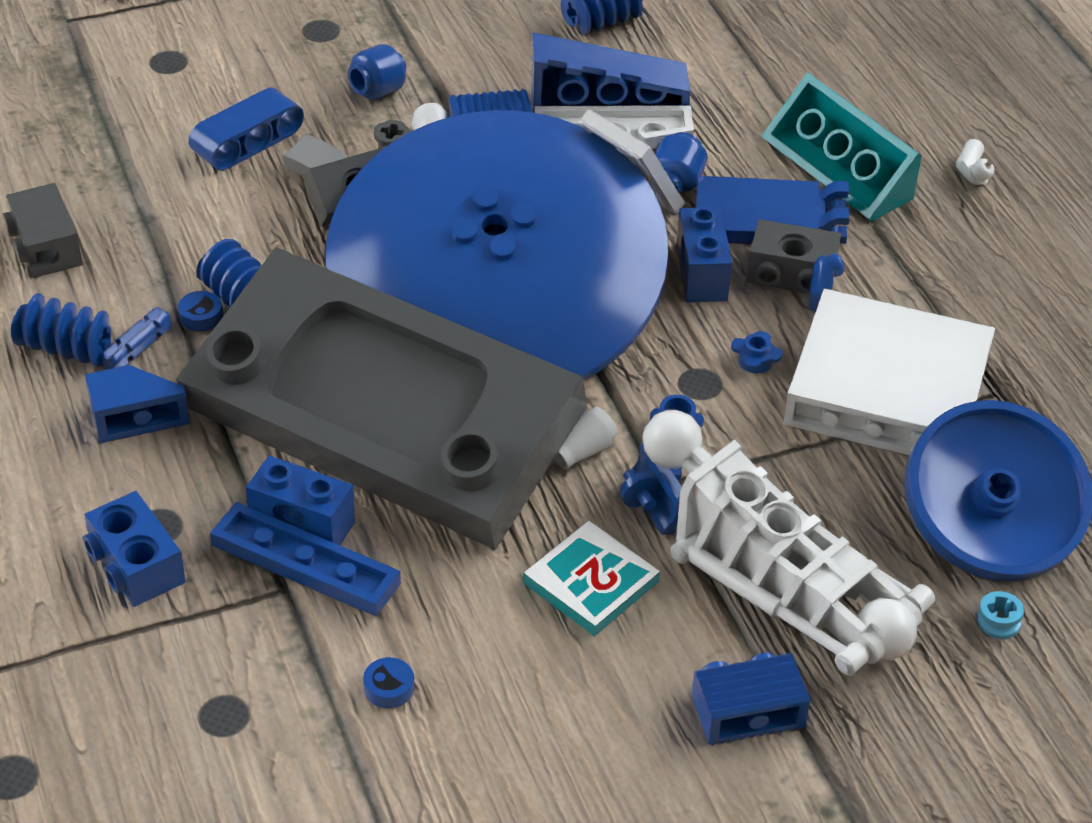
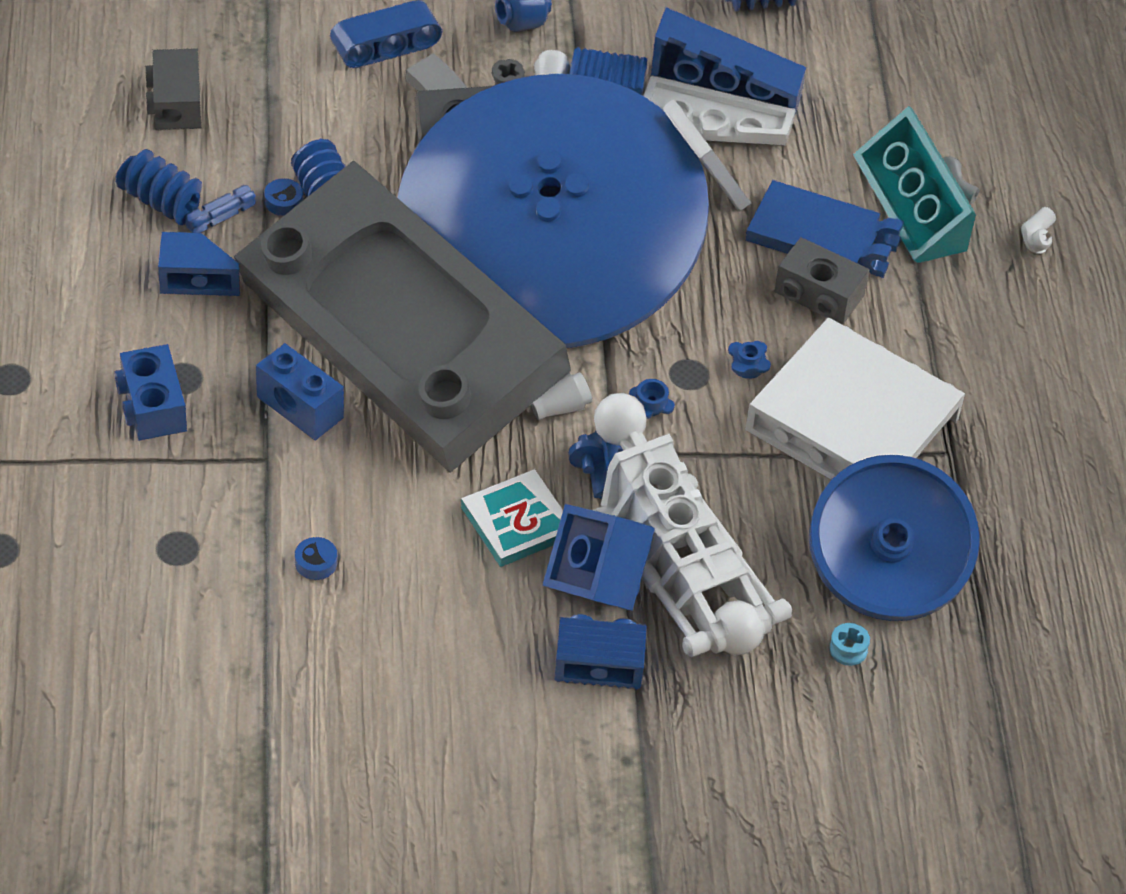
camera: 15 degrees right, 5 degrees up
blue plate [210,502,401,617] -> none
blue head [655,132,708,193] -> none
blue brick [676,207,732,302] -> none
blue arm [809,253,845,312] -> none
none -> blue slope [542,504,655,611]

